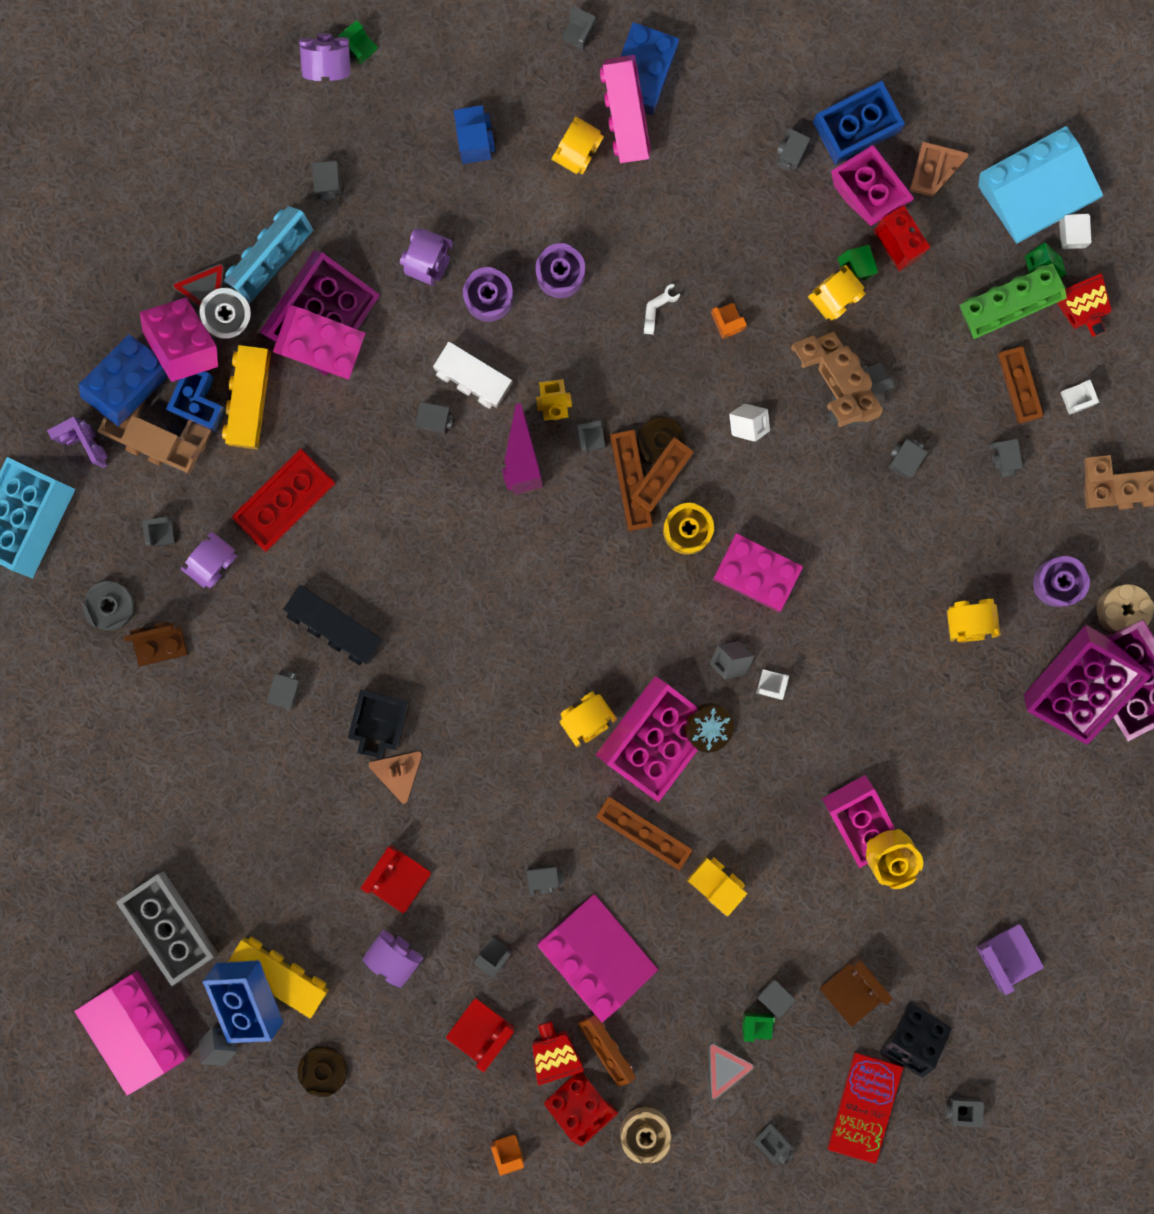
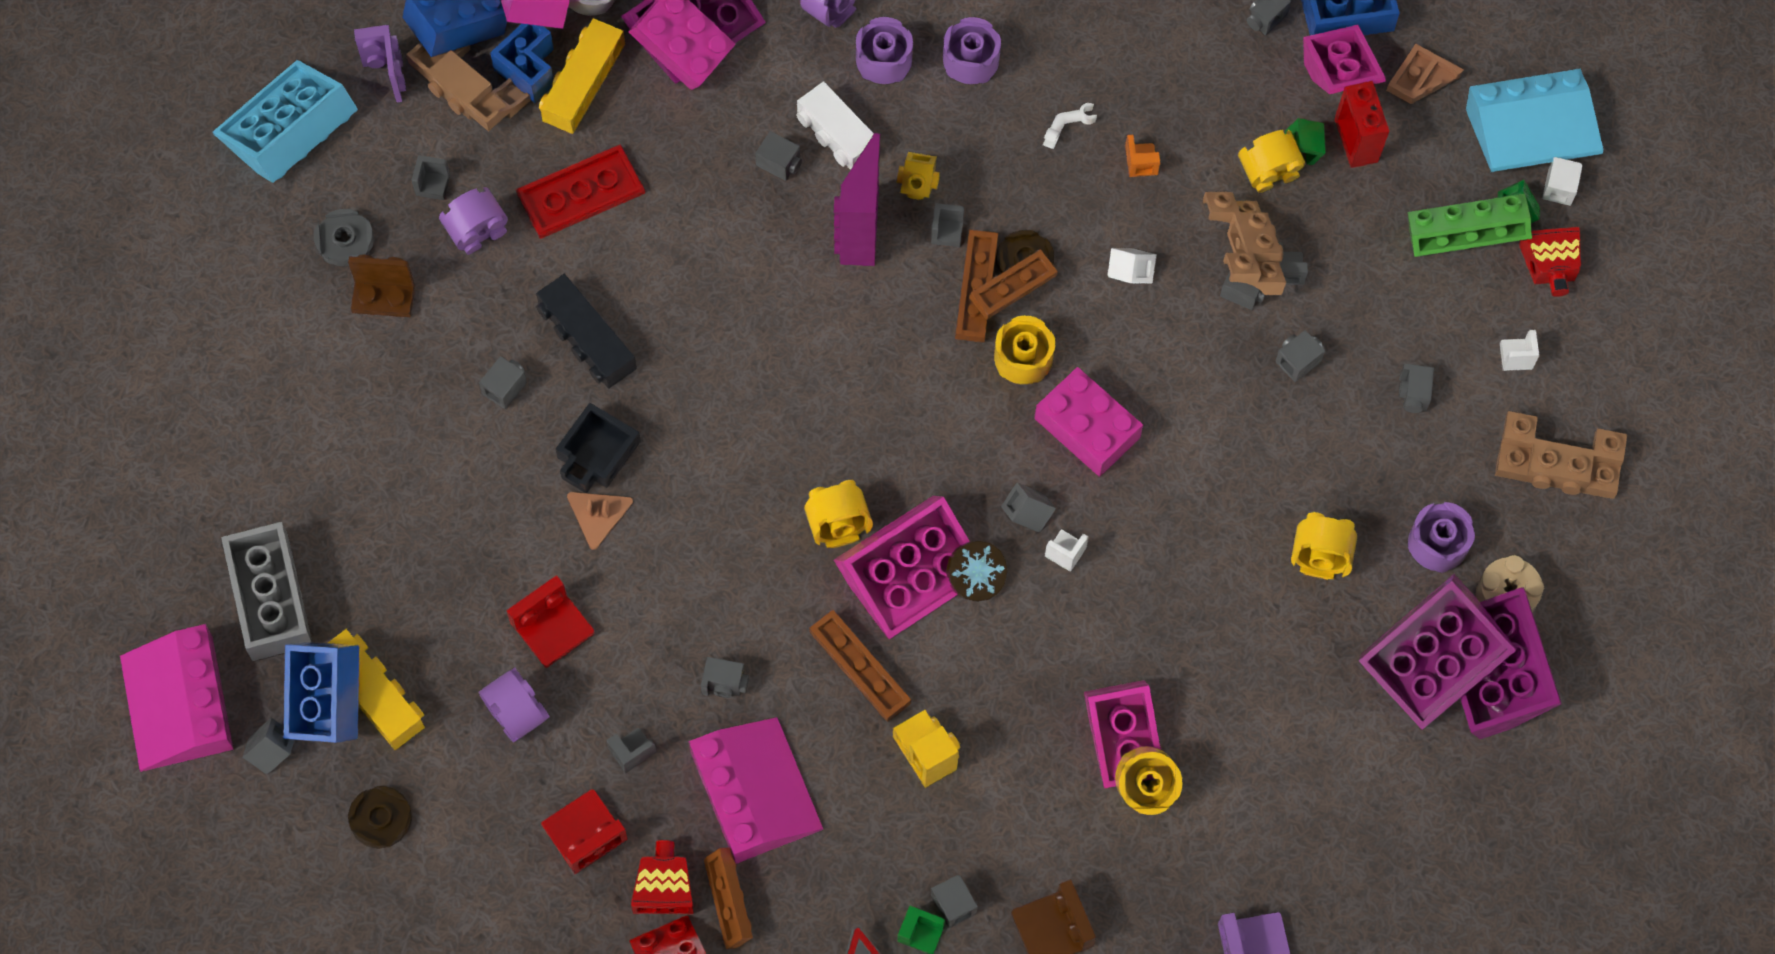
camera: 15 degrees right, 20 degrees down
dark orange plate [997,346,1044,425] -> none

